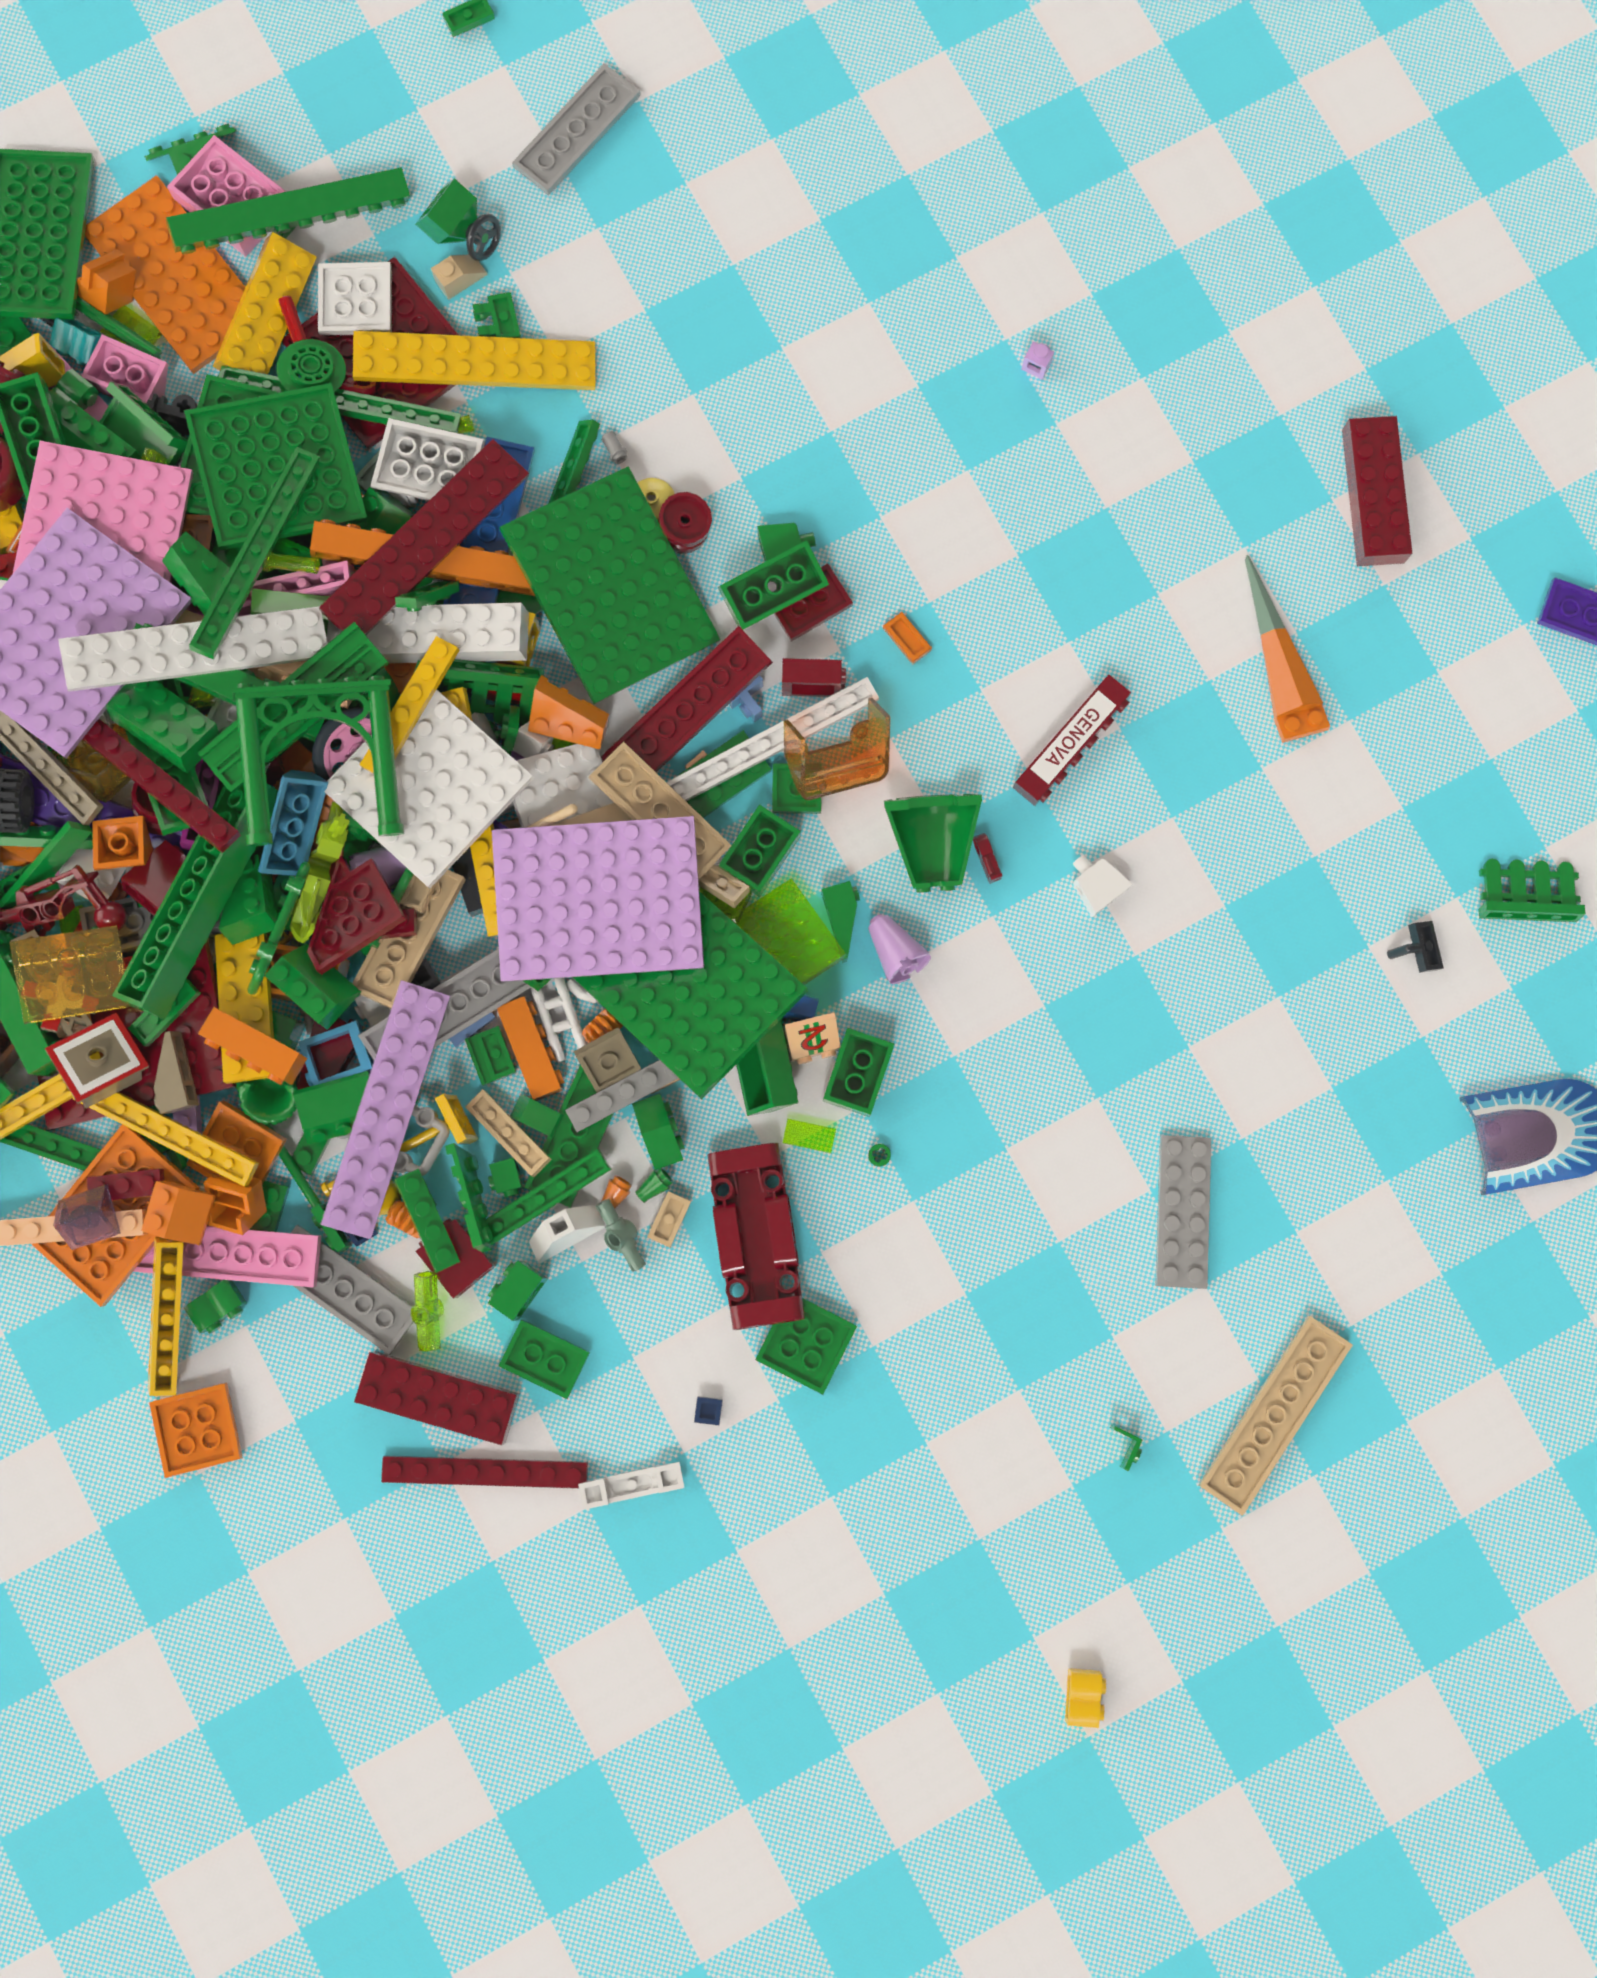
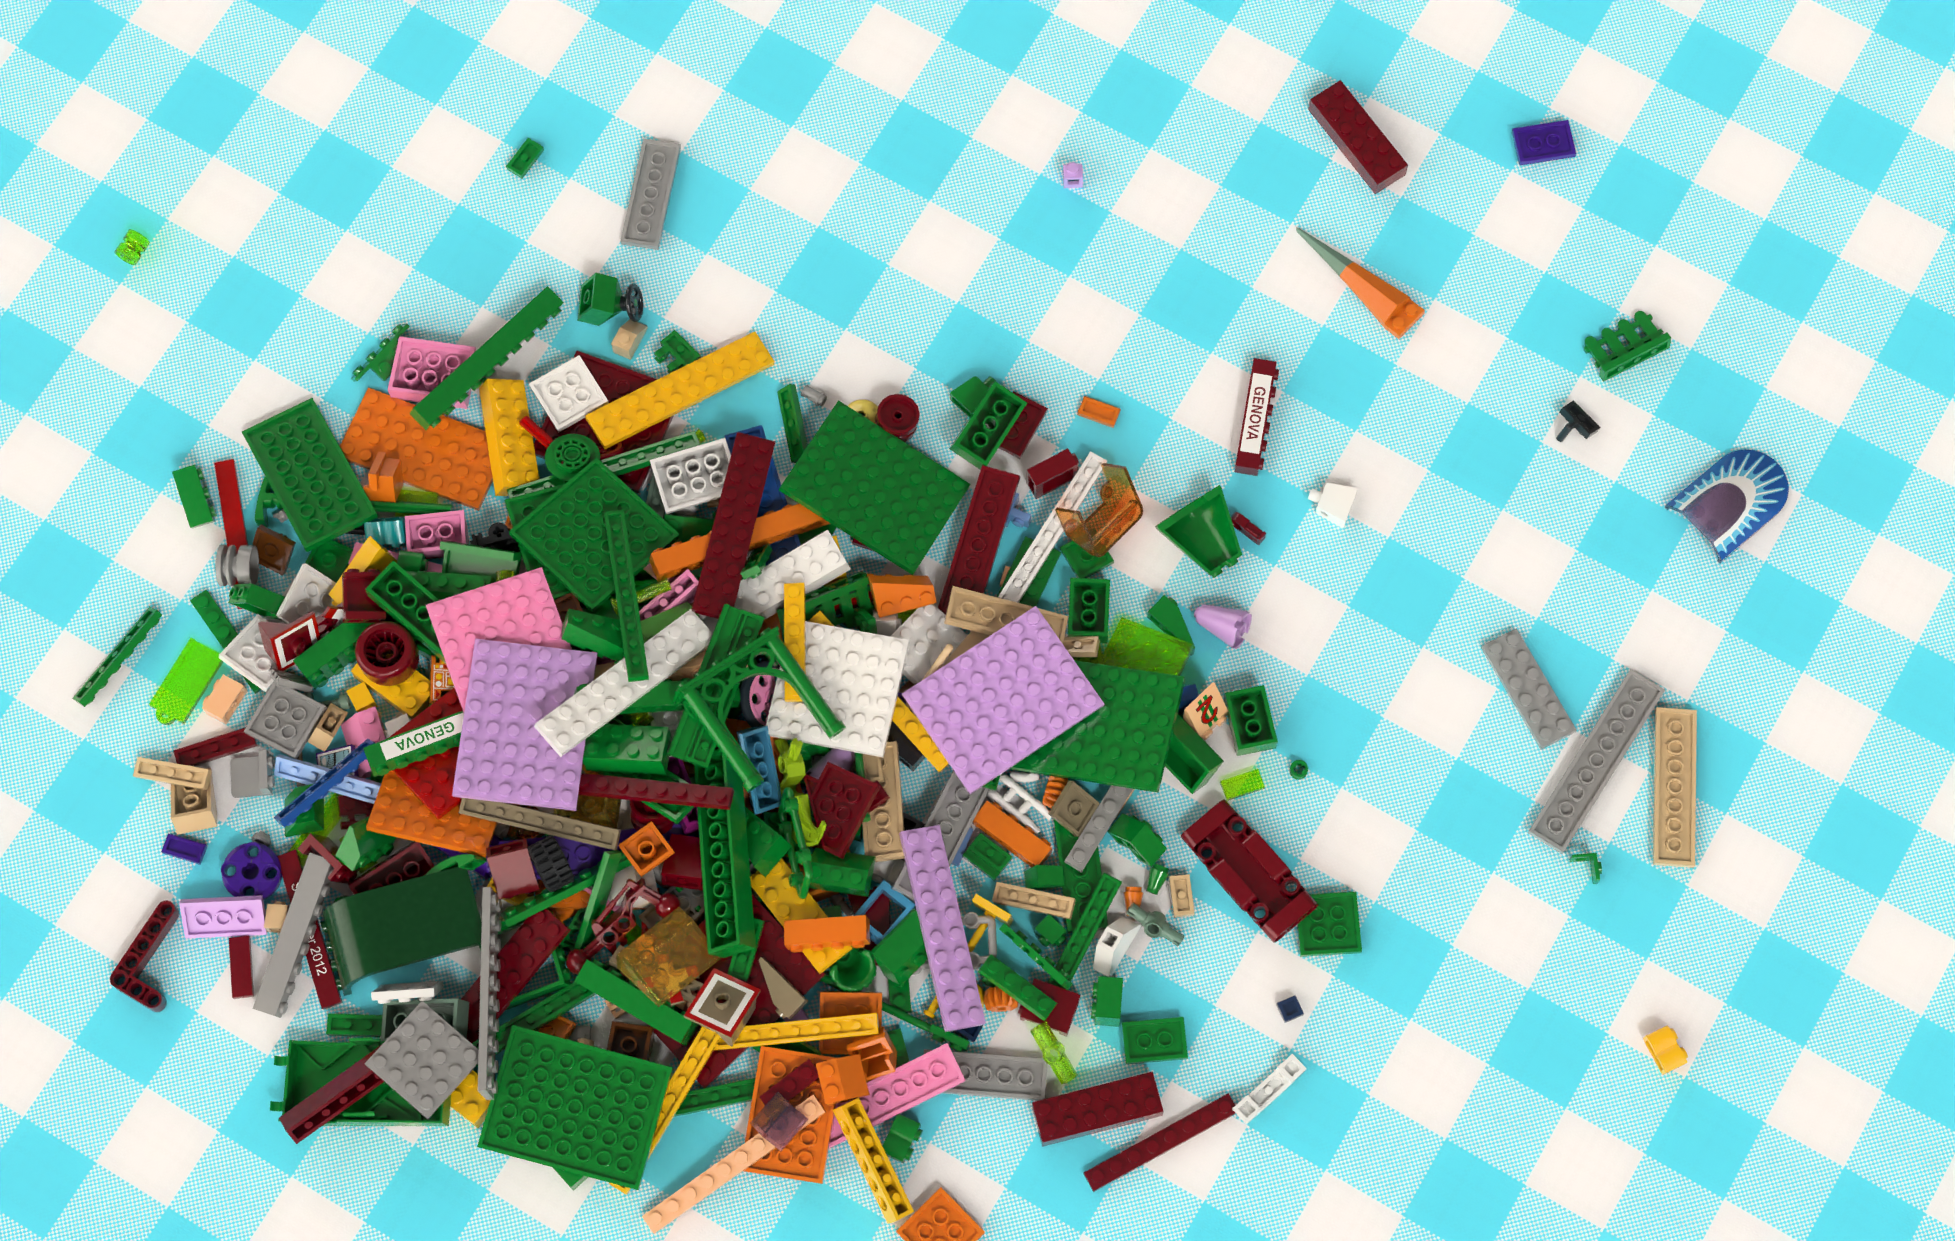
camera: 25 degrees left, 10 degrees down
none -> light grey plate [1528,669,1665,854]

